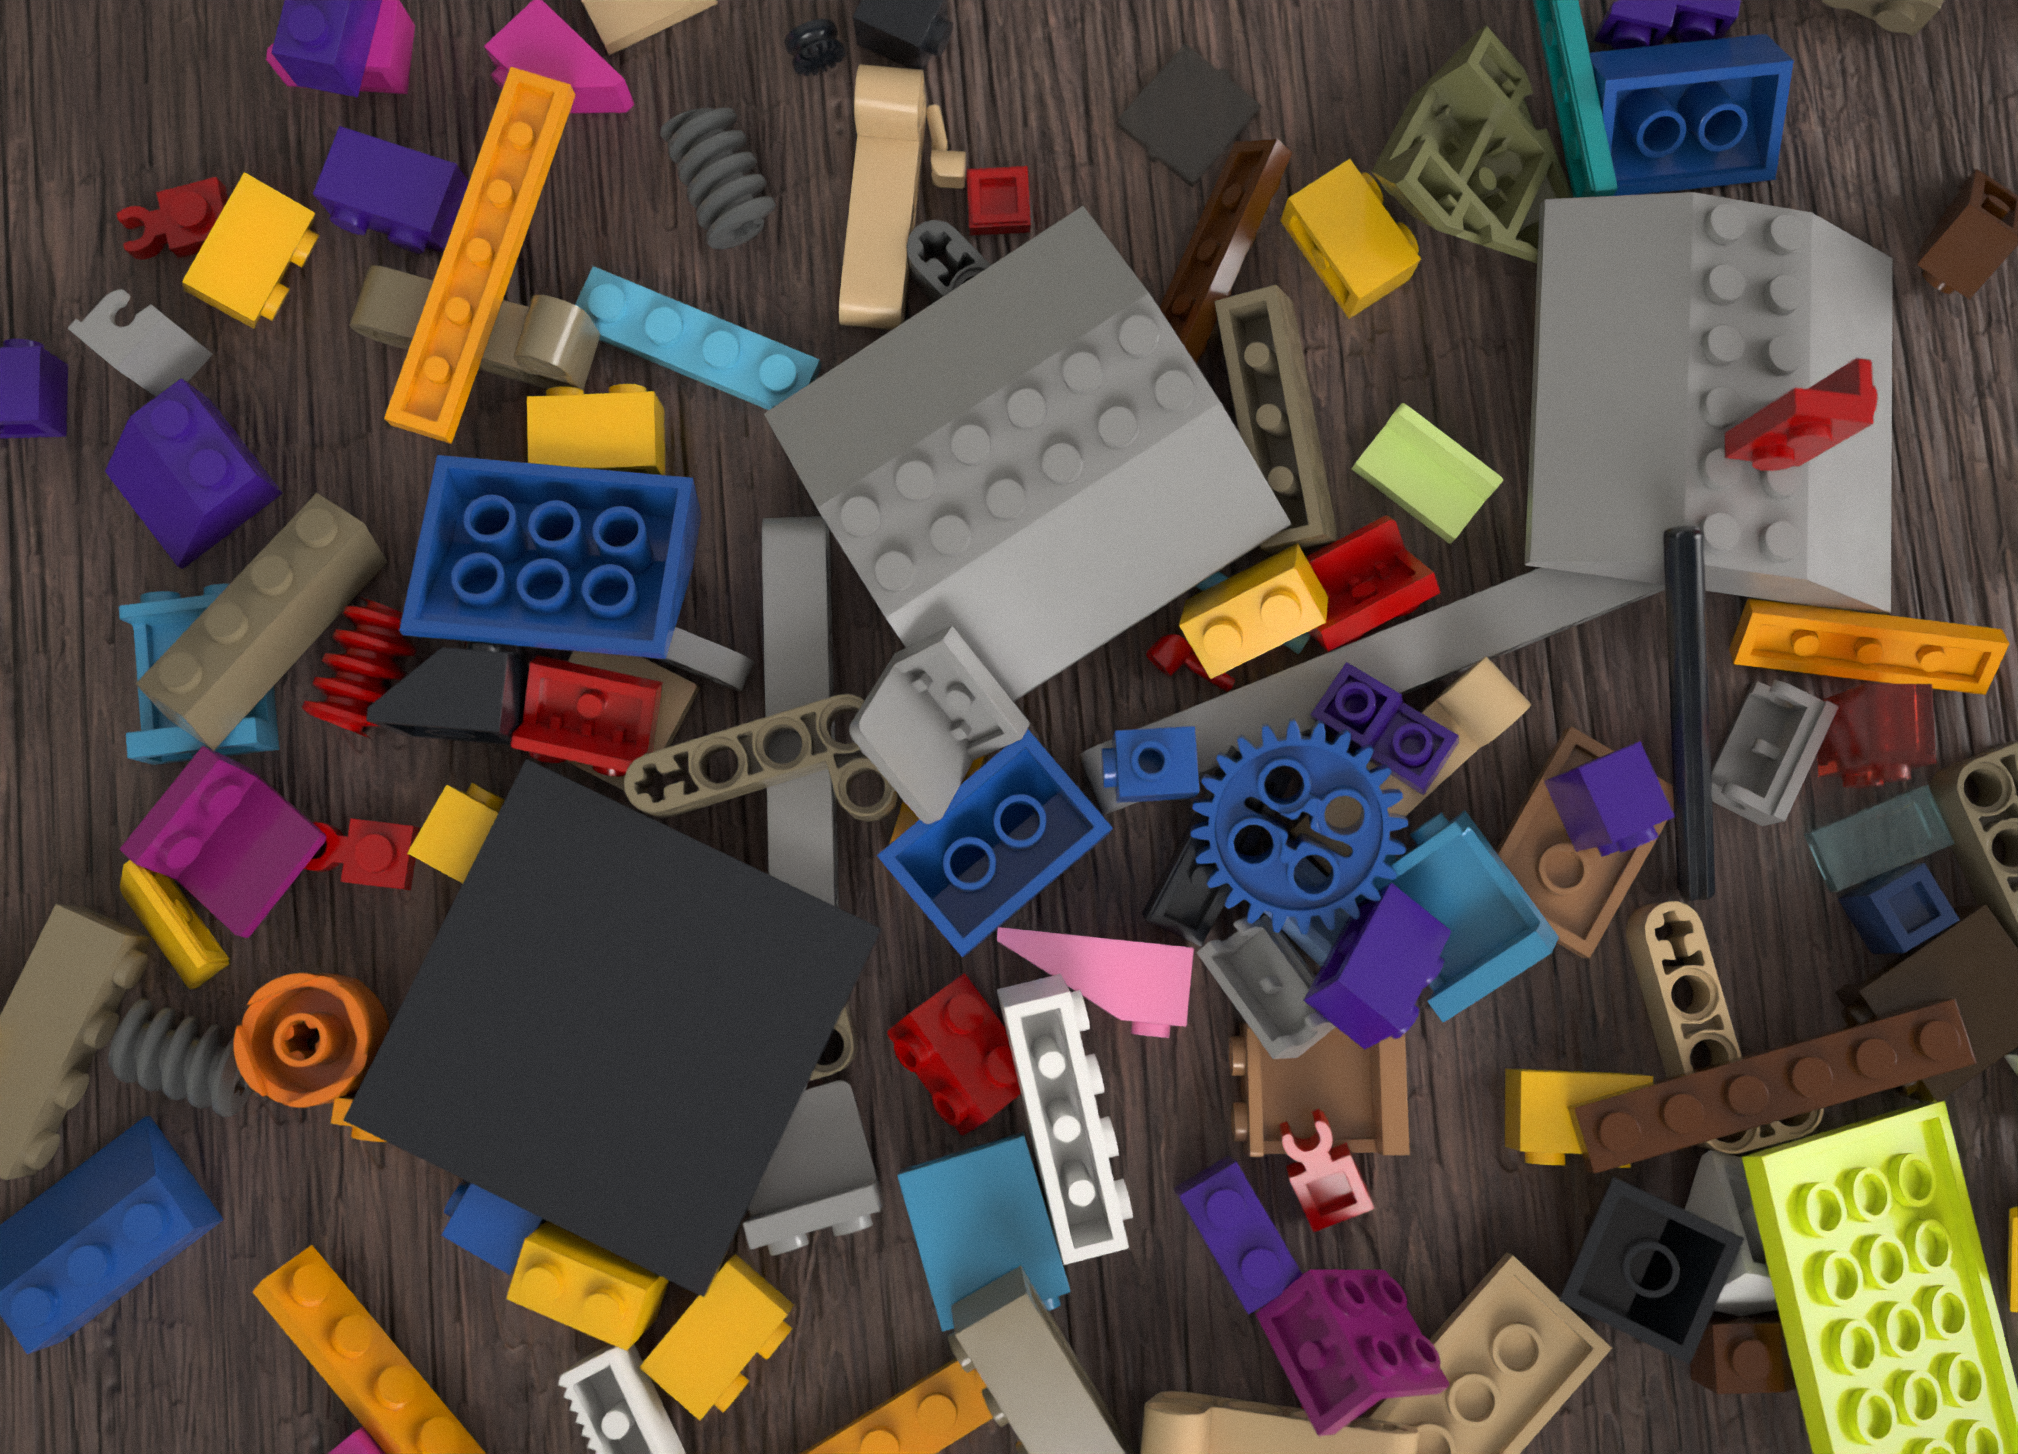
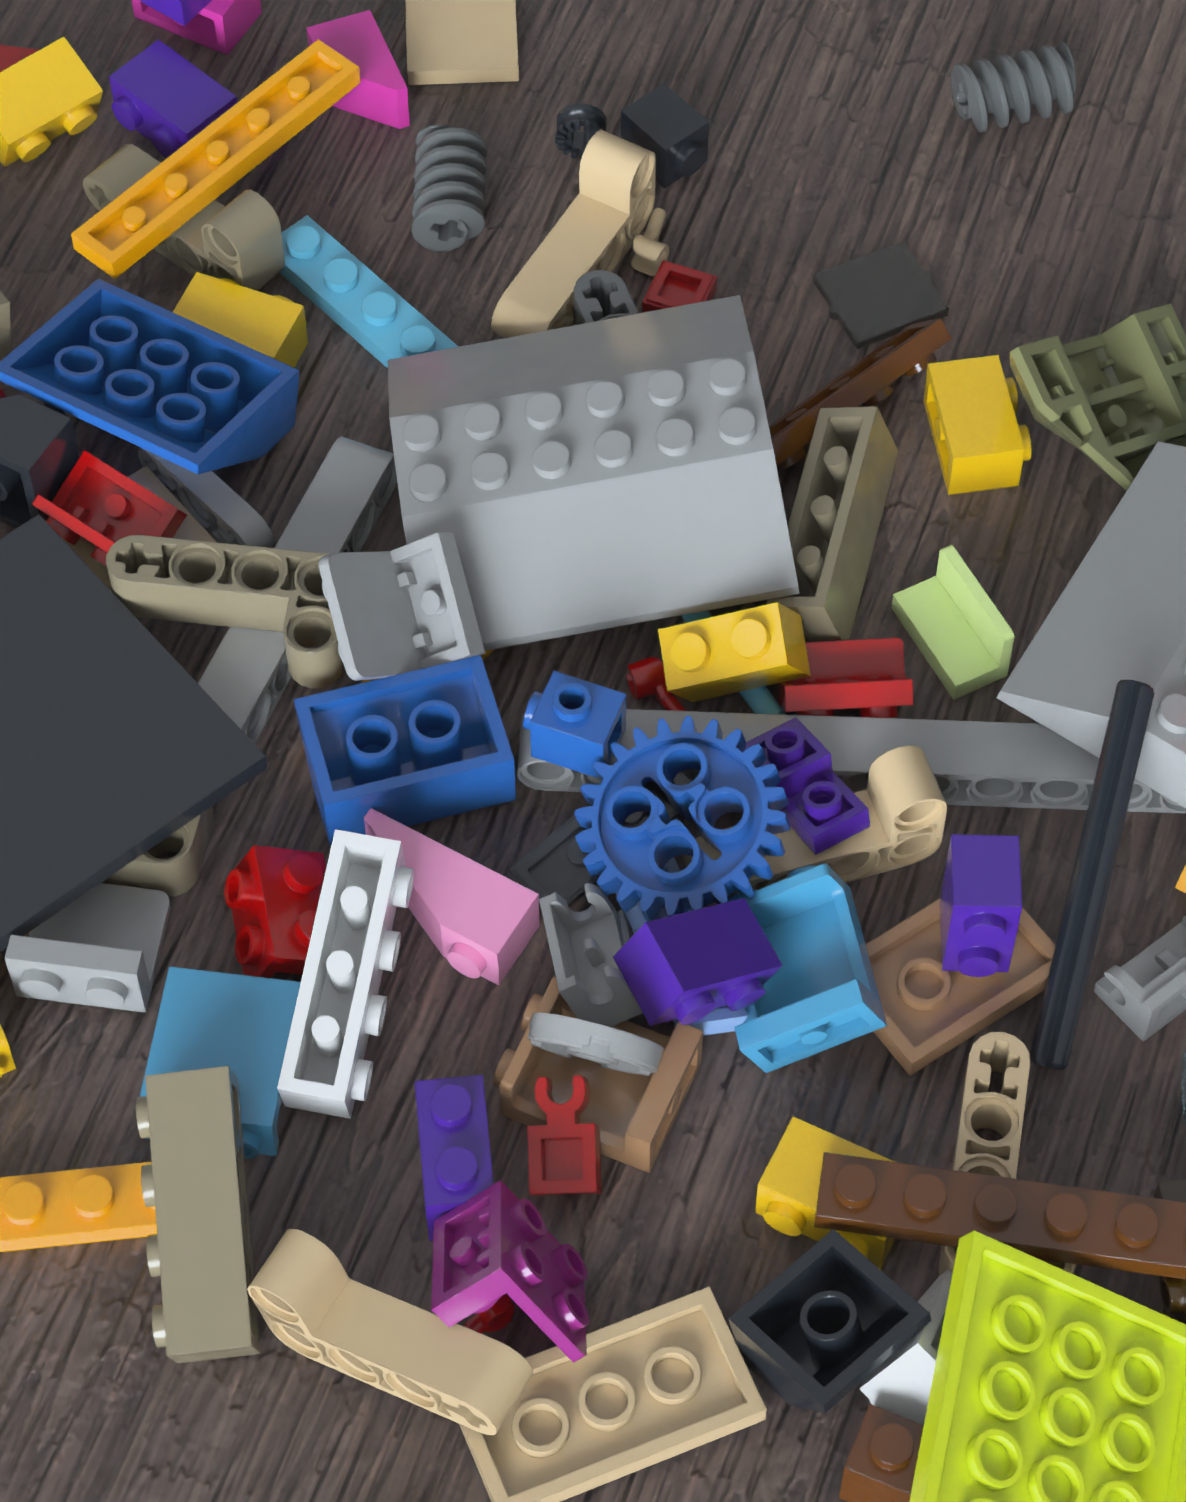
camera: 25 degrees right, 25 degrees down
none -> light grey tile [527,1012,664,1076]

